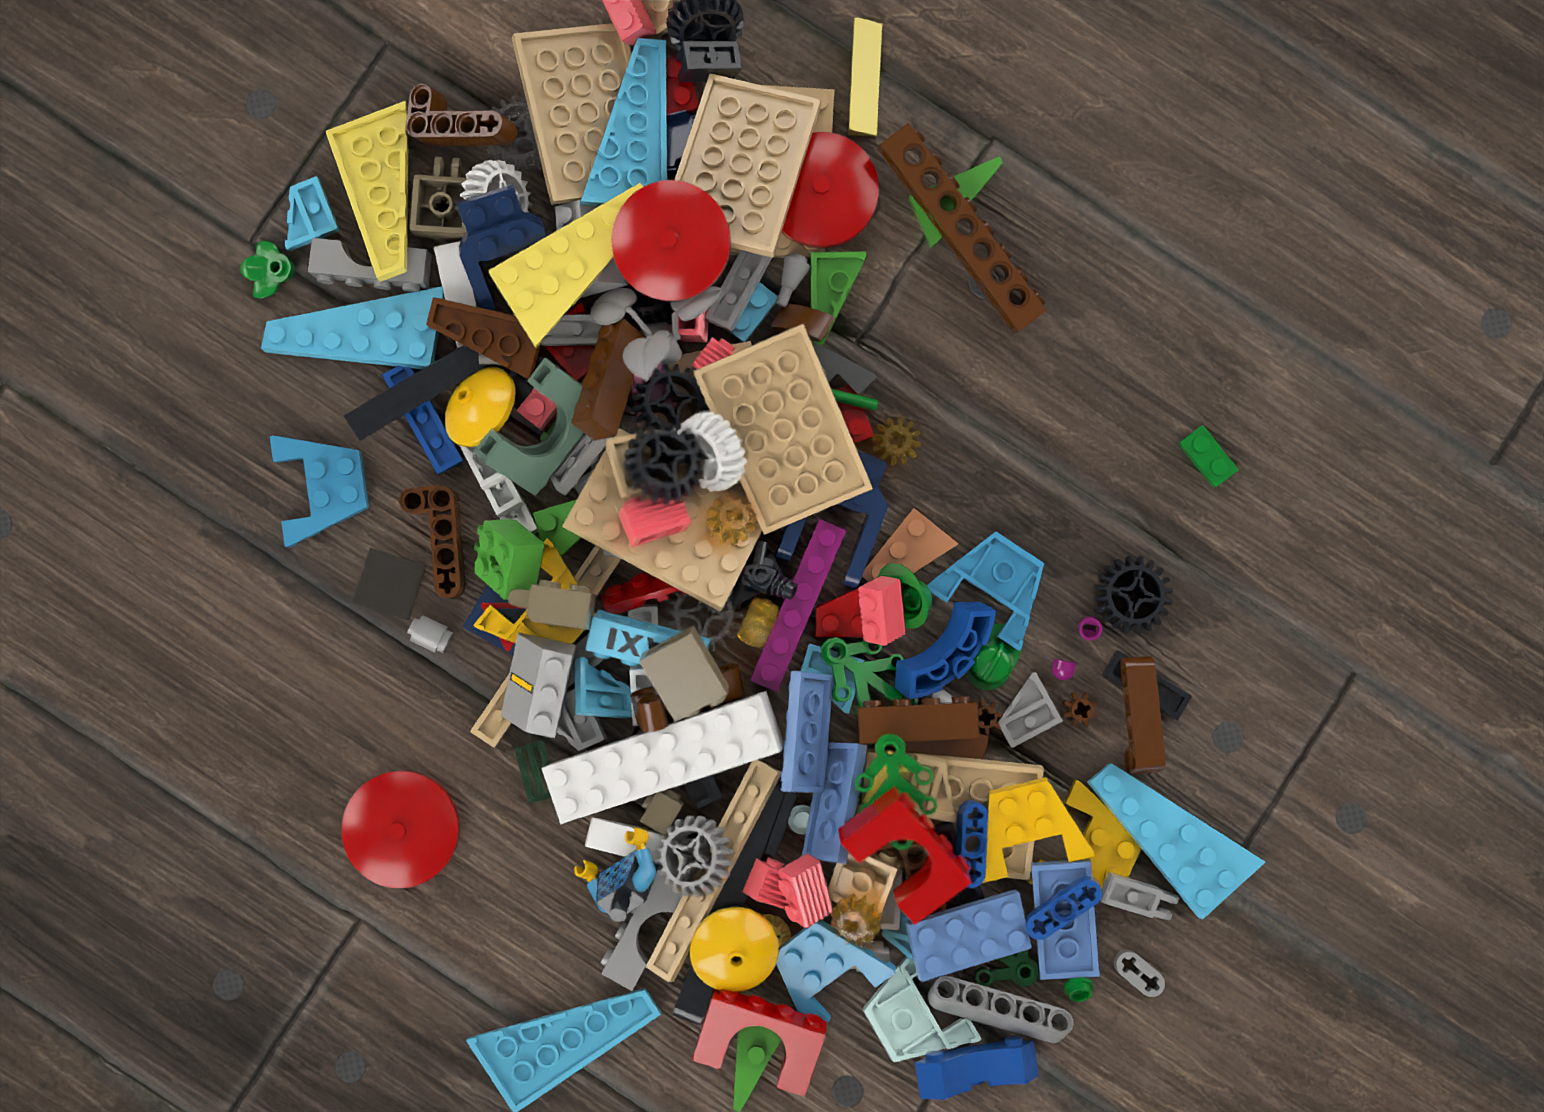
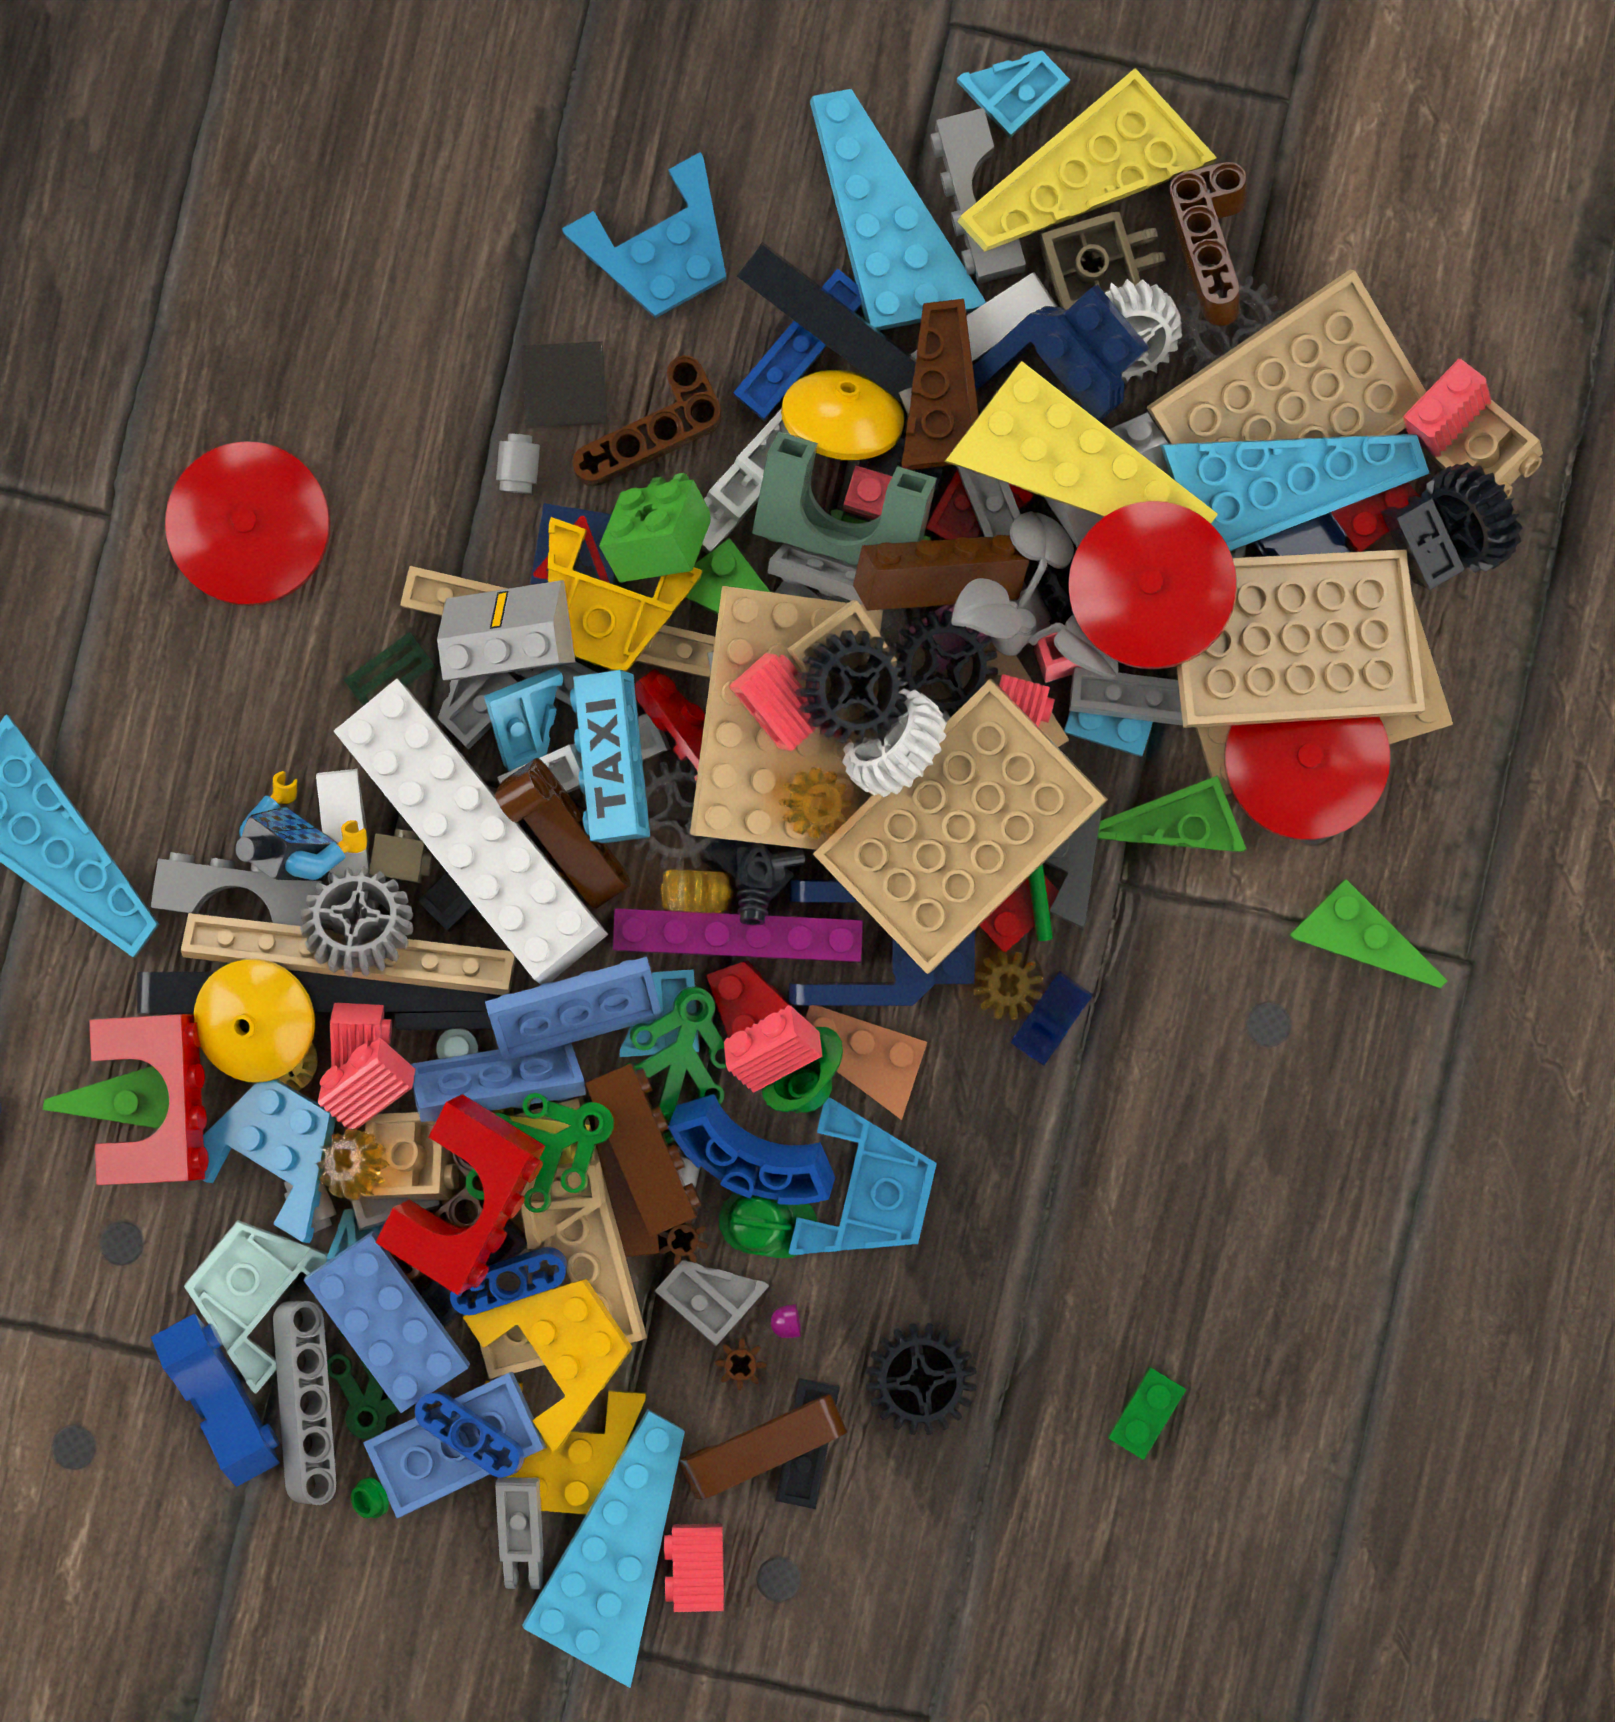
camera: 70 degrees right, 0 degrees up
green plate [240,241,294,298] -> none
dark tan hinge [507,580,596,630] -> none
dark tan brick [639,625,729,722] -> none
reddish brown slope [770,304,835,342] -> none
light grey cone [776,253,811,307] -> none
light yellow slope [848,18,882,137] -> none
reddish brown brick [878,123,1047,333] -> none
magenta hinge [1078,616,1103,640] -> none
light grey beam [1113,949,1165,997] -> none
none -> coral brick [664,1523,724,1612]
none -> clear blue slope [1010,971,1093,1066]

